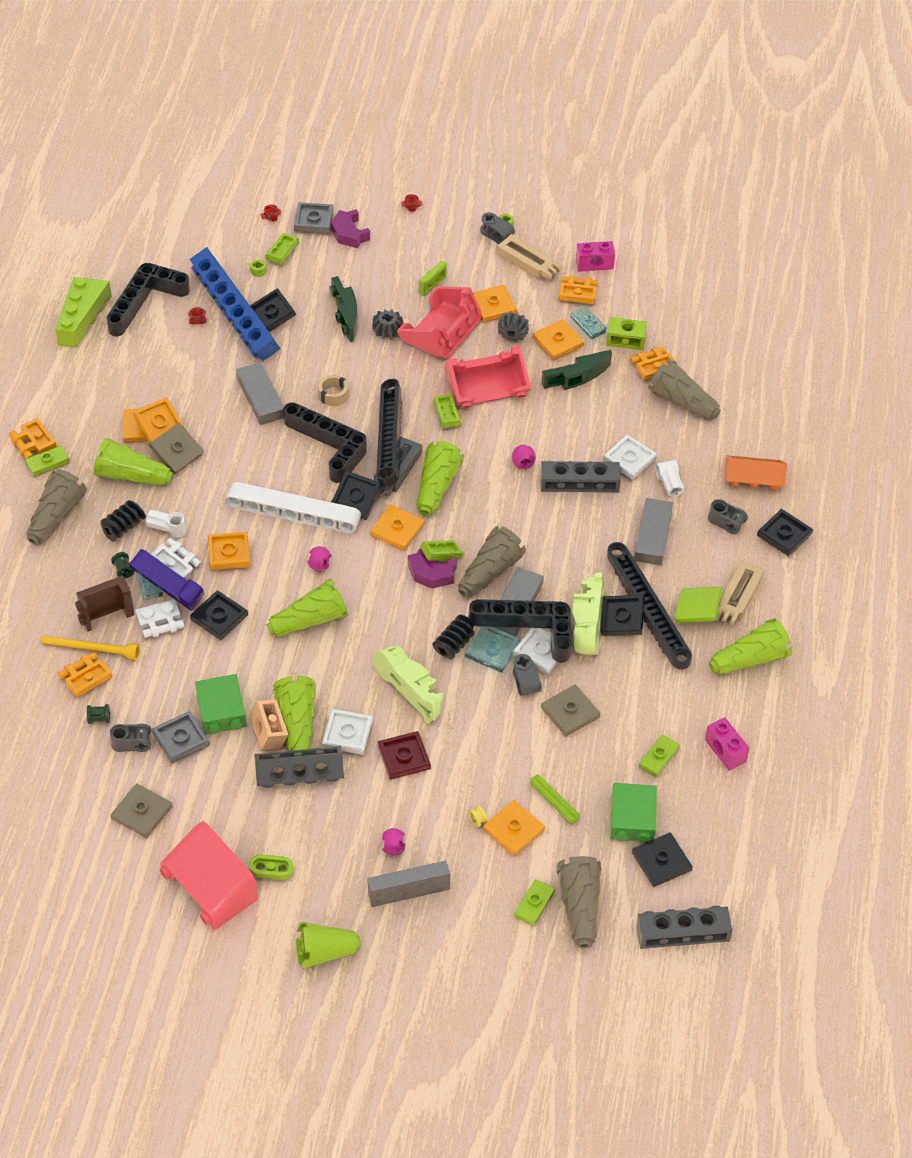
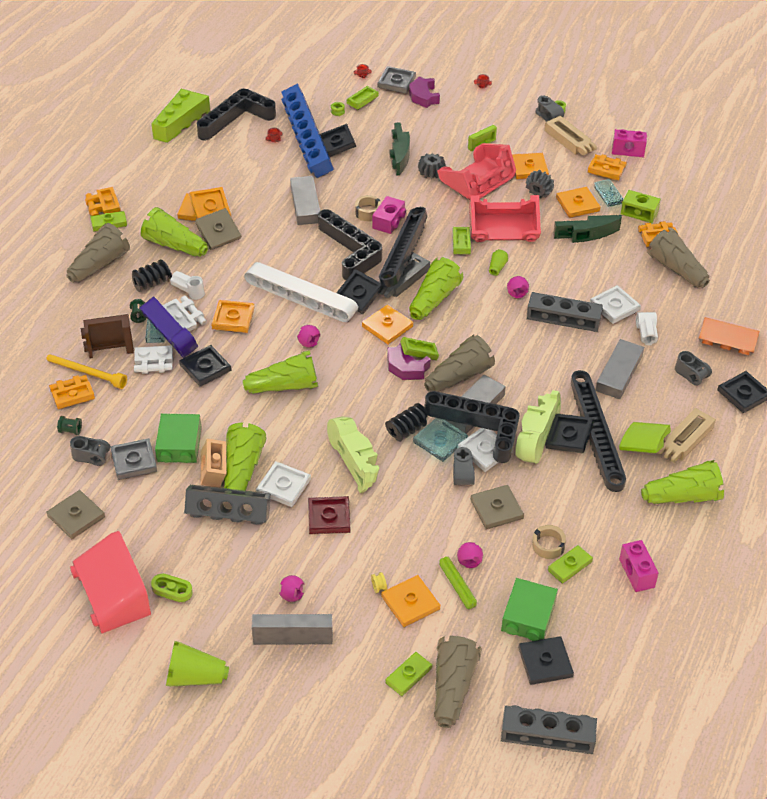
camera: 15 degrees right, 5 degrees down
none -> dark pink brick [372,196,407,234]
none -> dark pink piece [457,542,484,568]
none -> lime cone [489,249,508,276]
none -> tan piece [532,525,566,559]

